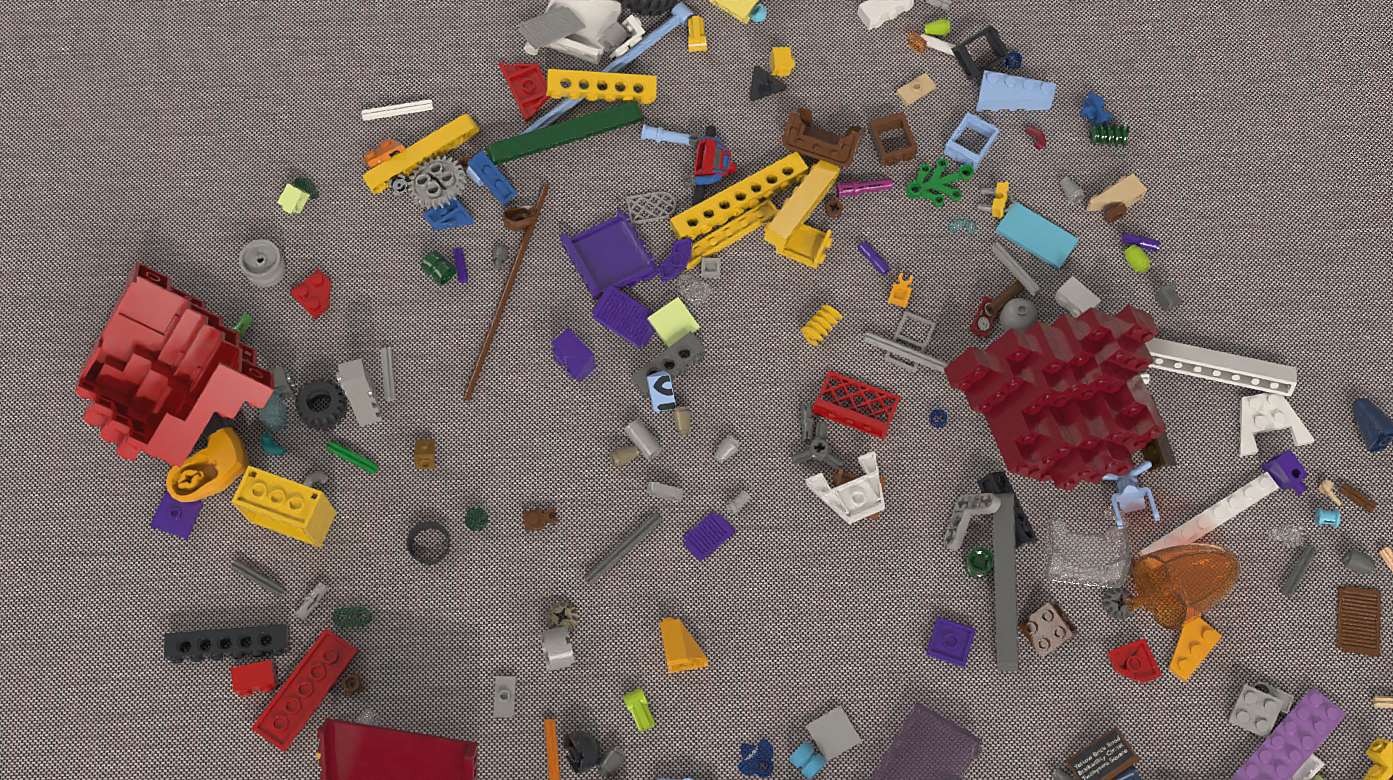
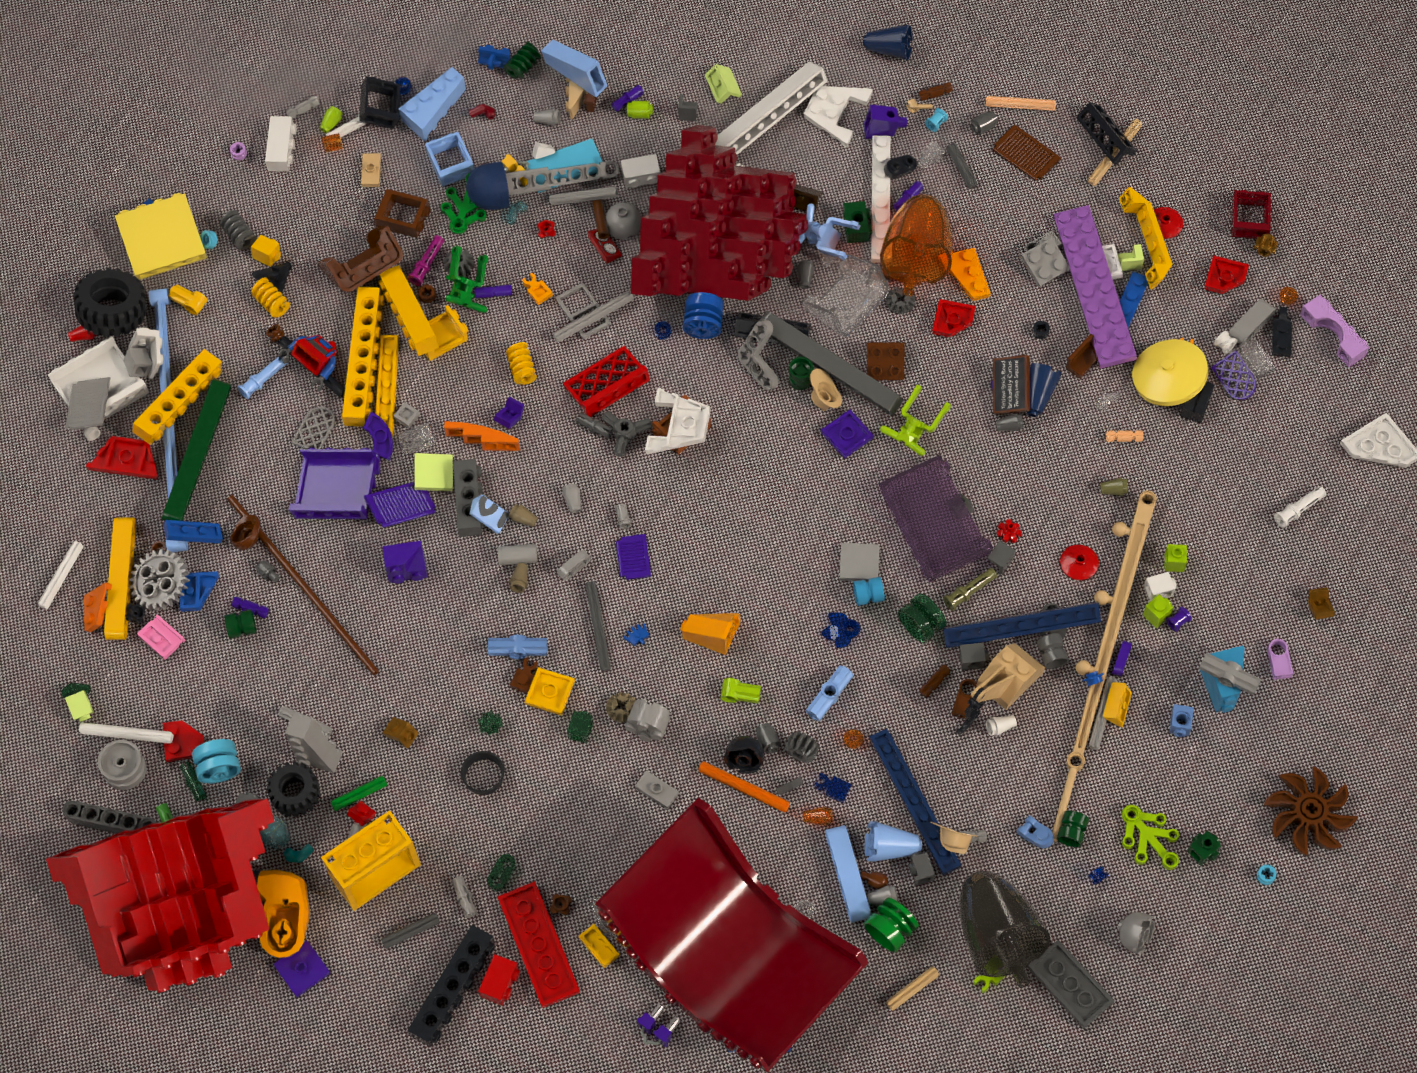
camera: 55 degrees left, 5 degrees down
none -> dark grey beam [62,801,156,834]
none -> white axle [79,722,174,743]
none -> bright pink plate [137,614,185,660]
none -> clear green pin [180,761,207,802]
none -> medium azure wheel [192,739,241,784]
none -> dark grey piece [220,210,257,250]
none -> yellow piece [251,277,290,318]
none -> reddish brown bush [266,324,285,342]
none -> red plate [347,801,376,826]
none -> dark grey gear [443,249,474,277]
none -> orange slope [444,421,520,451]
none -> green piece [445,246,488,313]
none -> piece [466,161,619,210]
none -> medium blue piece [488,634,548,659]
none -> dark purple bracket [494,397,524,429]
none -> yellow plate [525,667,575,716]
none -> white slope [532,142,555,159]
none -> red plate [537,220,556,238]
none -> light blue slope [541,40,608,97]
none -> clear green brick [567,711,594,744]
none -> blue piece [623,623,649,646]
none -> blue wheel [683,292,724,339]
none -> yellowish green panel [705,64,742,104]
none -> dark grey cone [797,260,815,289]
none -> tan piece [810,369,842,411]
none -> dark green brick [843,201,872,243]
none -> lime piece [880,384,951,456]
none -> black plate [884,155,917,179]
none -> dark purple pin [894,181,924,213]
none -> black bush [1032,321,1050,340]

